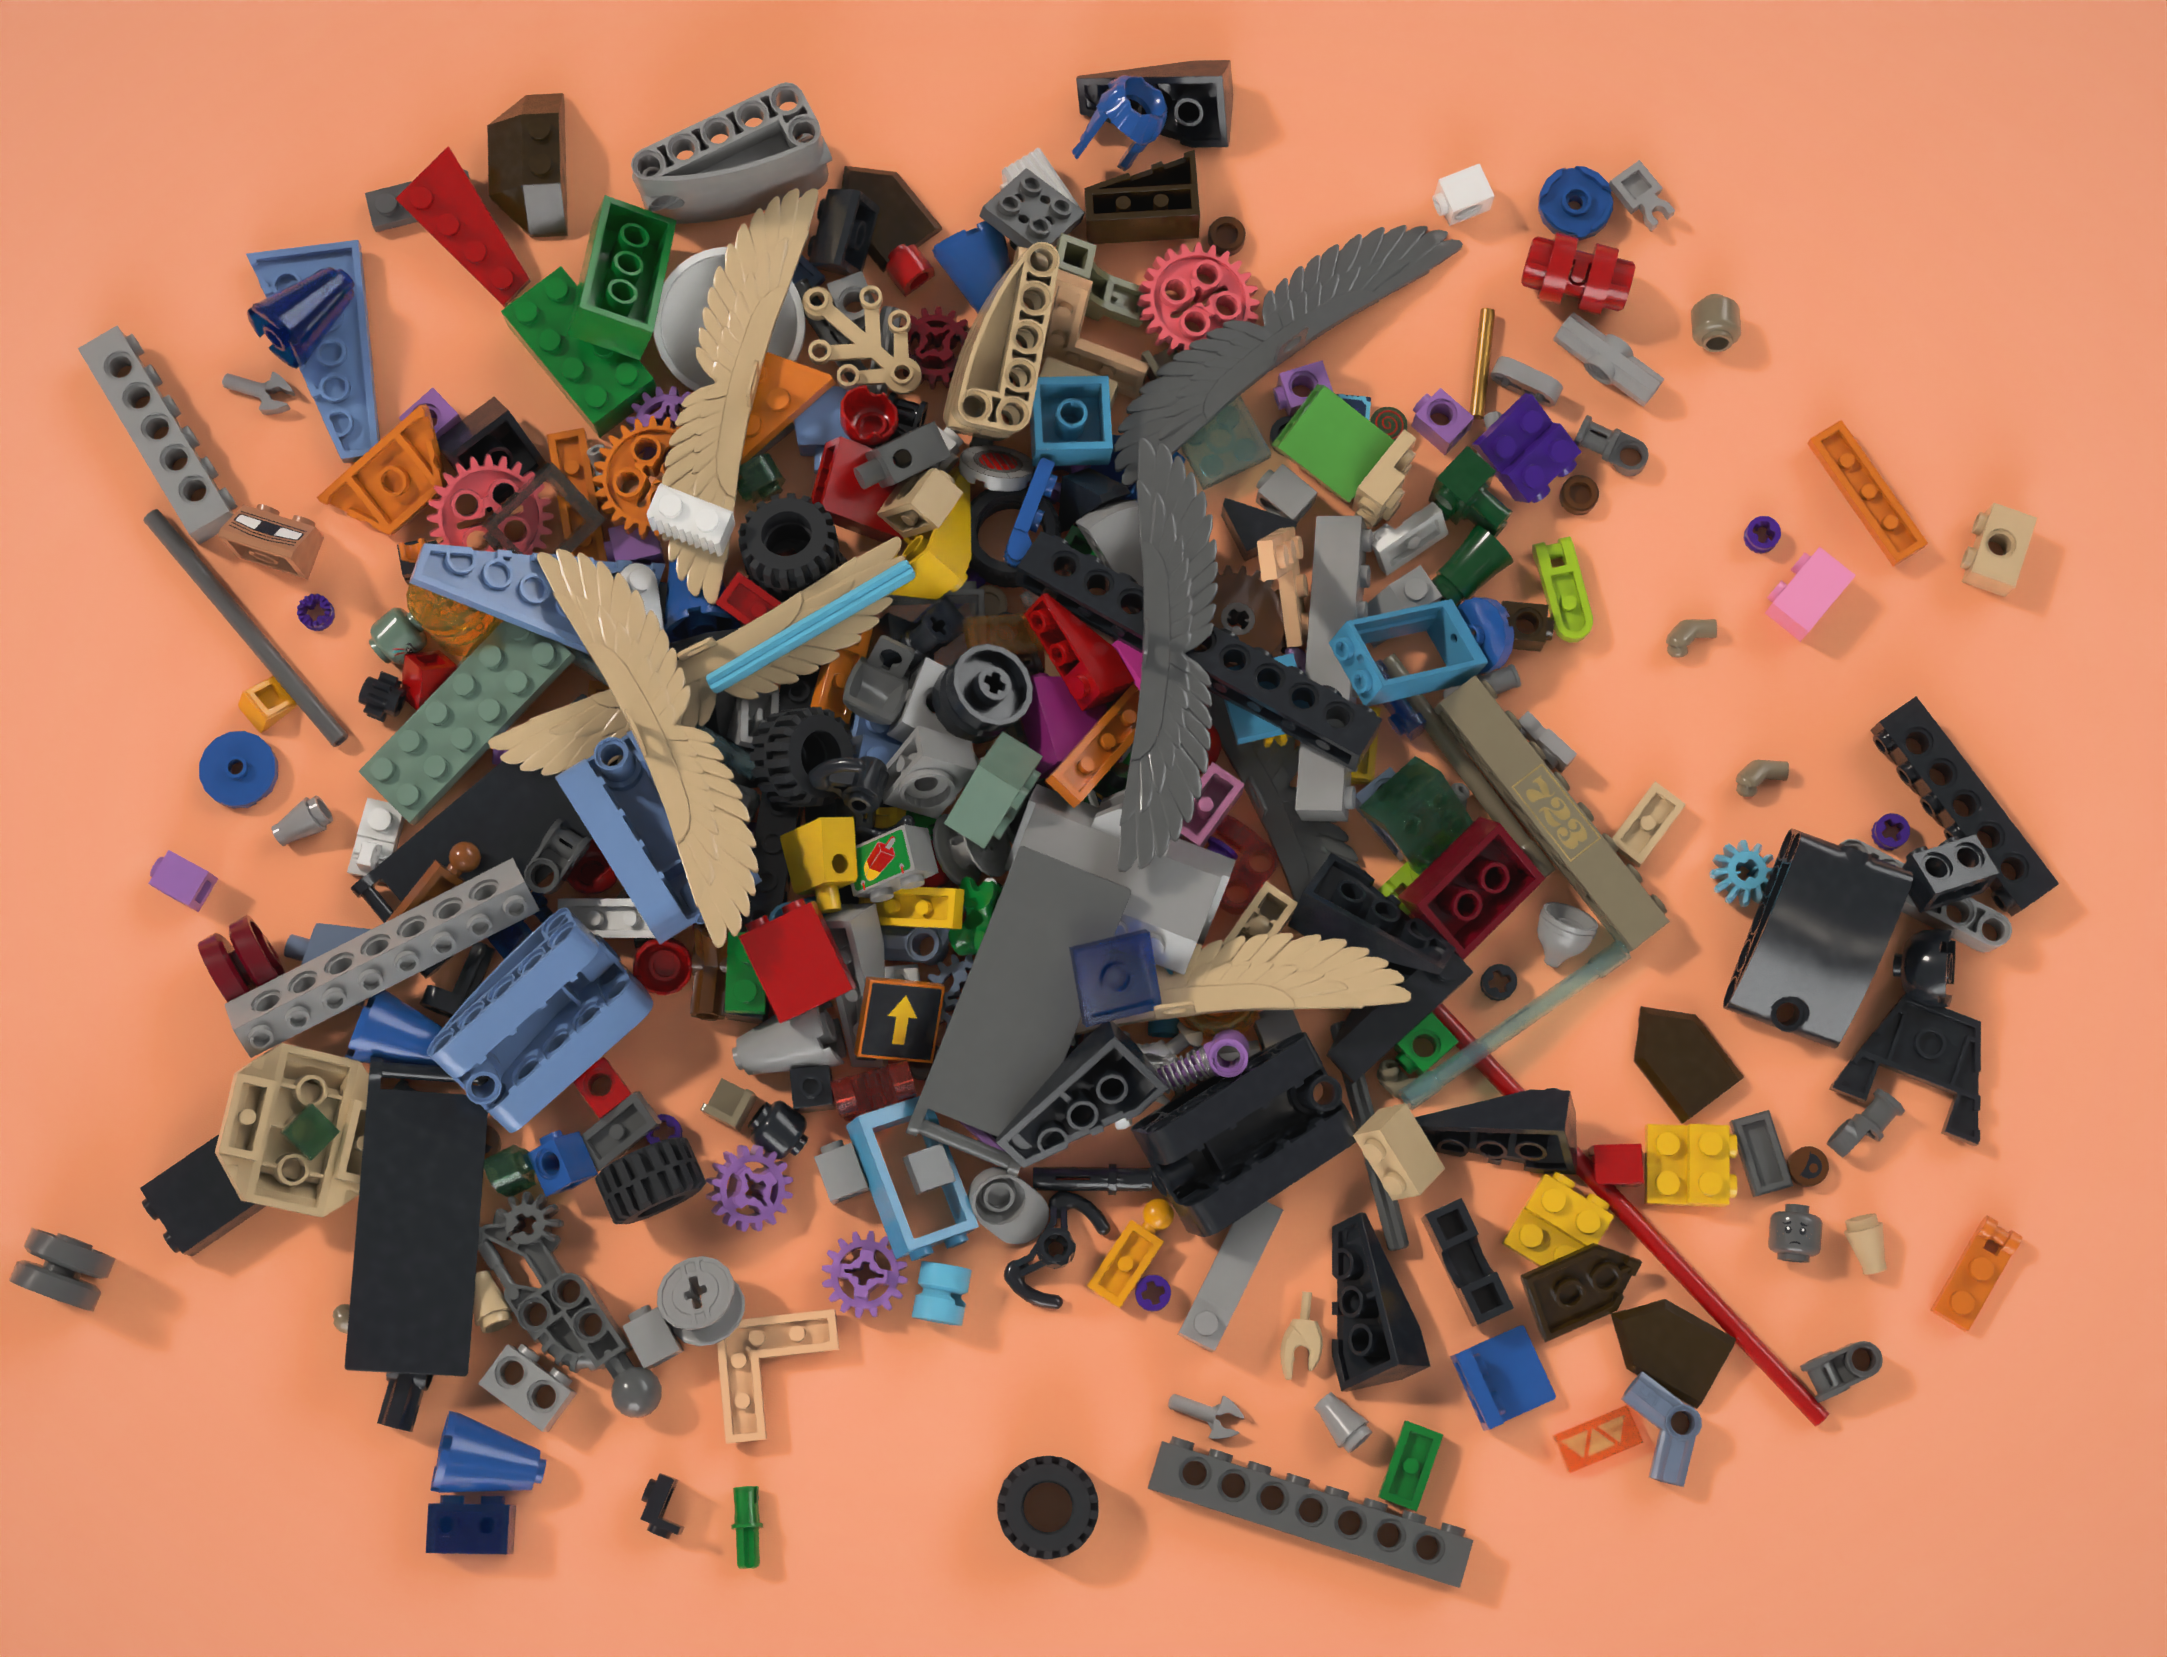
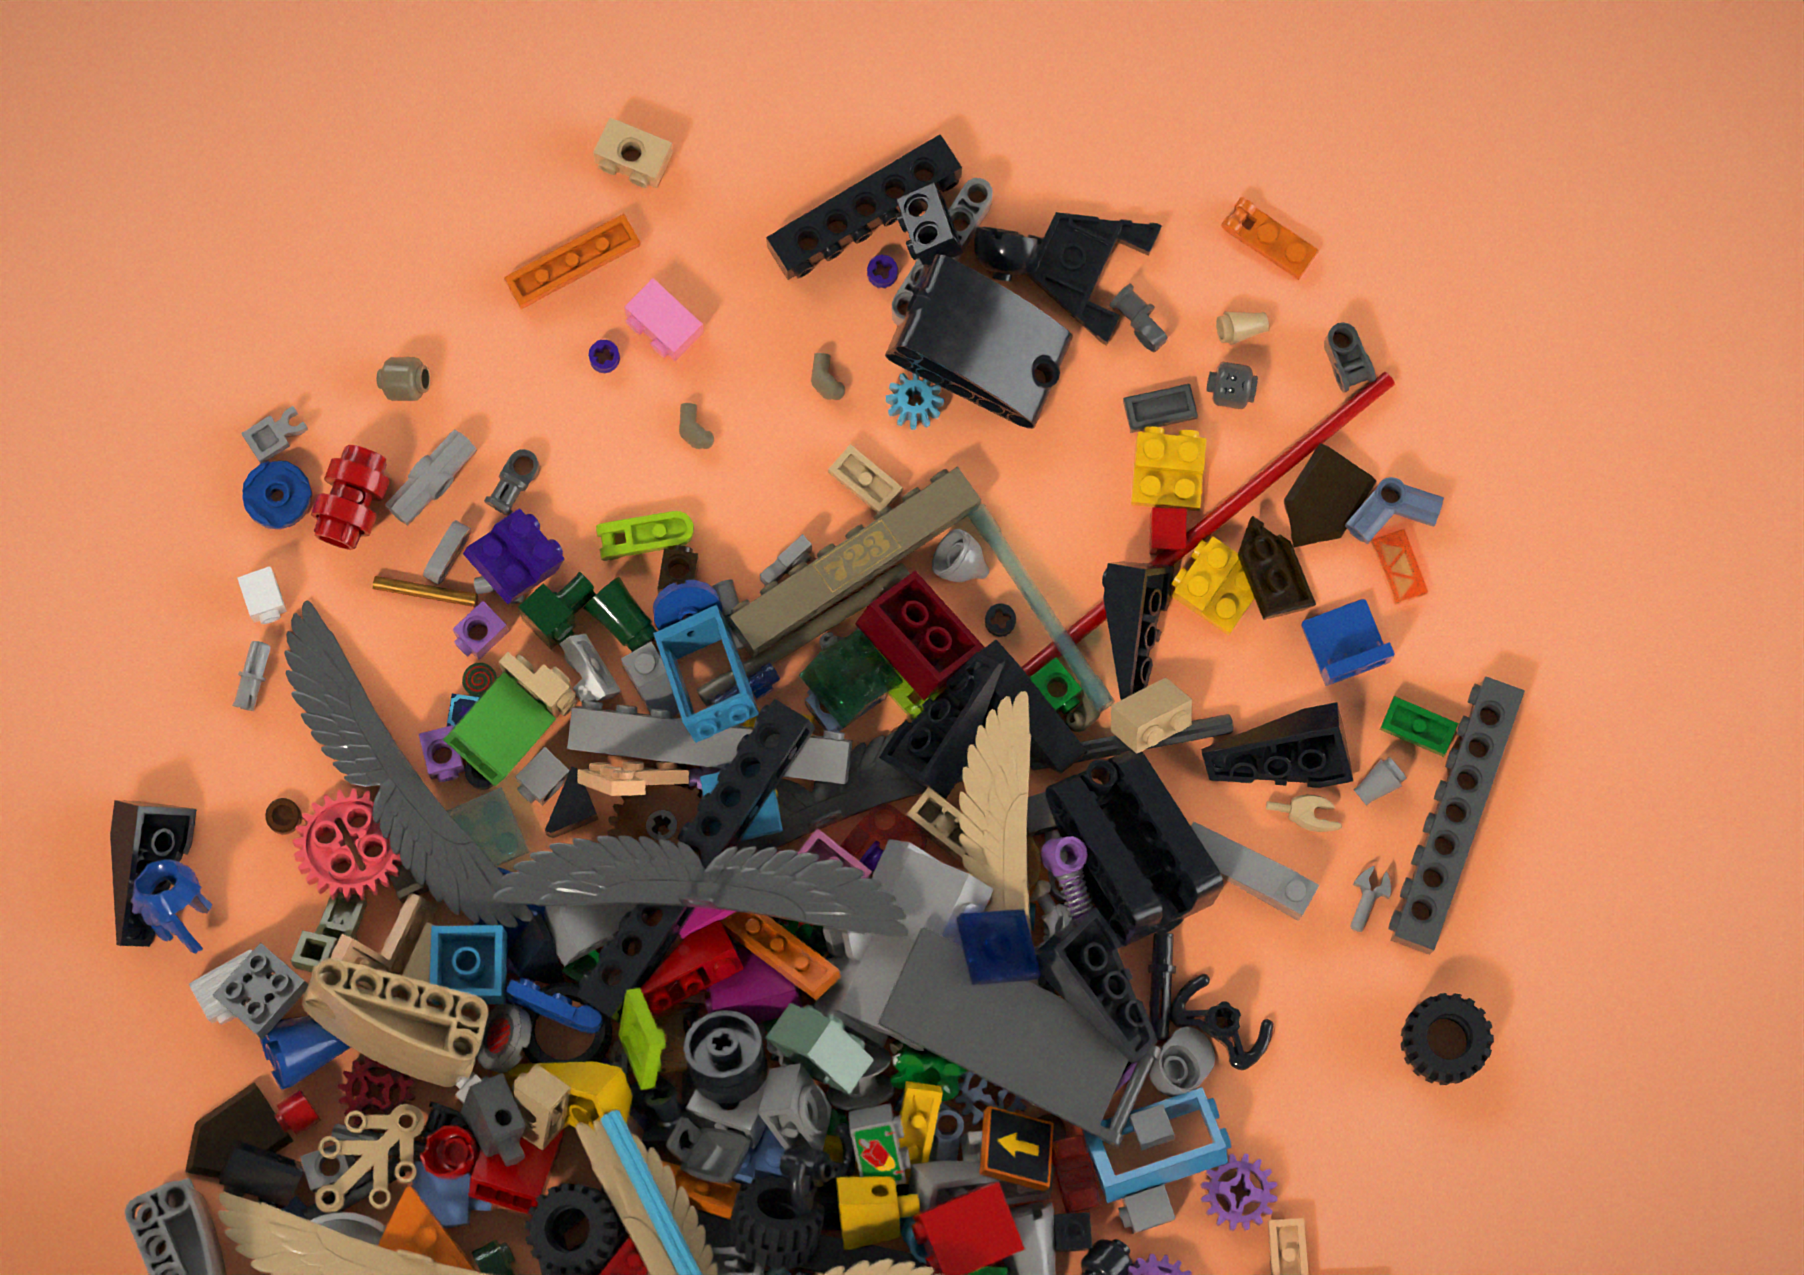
camera: 90 degrees left, 0 degrees up
medium azure wheel [912,1261,972,1326] -> none
dark brown wedge [1084,149,1200,244] -> none
light orange plate [1087,1199,1174,1309] -> none
dark purple bush [1135,1275,1171,1312] -> none
black arch [1421,1198,1514,1327] -> none
reddish brown tile [1559,475,1599,515] -> none
dark brown tile [1633,1006,1744,1124] -> none
reddish brown tile [1787,1146,1829,1187] -> none
none -> light grey axle [232,641,270,712]
none -> lime plate [618,988,666,1090]

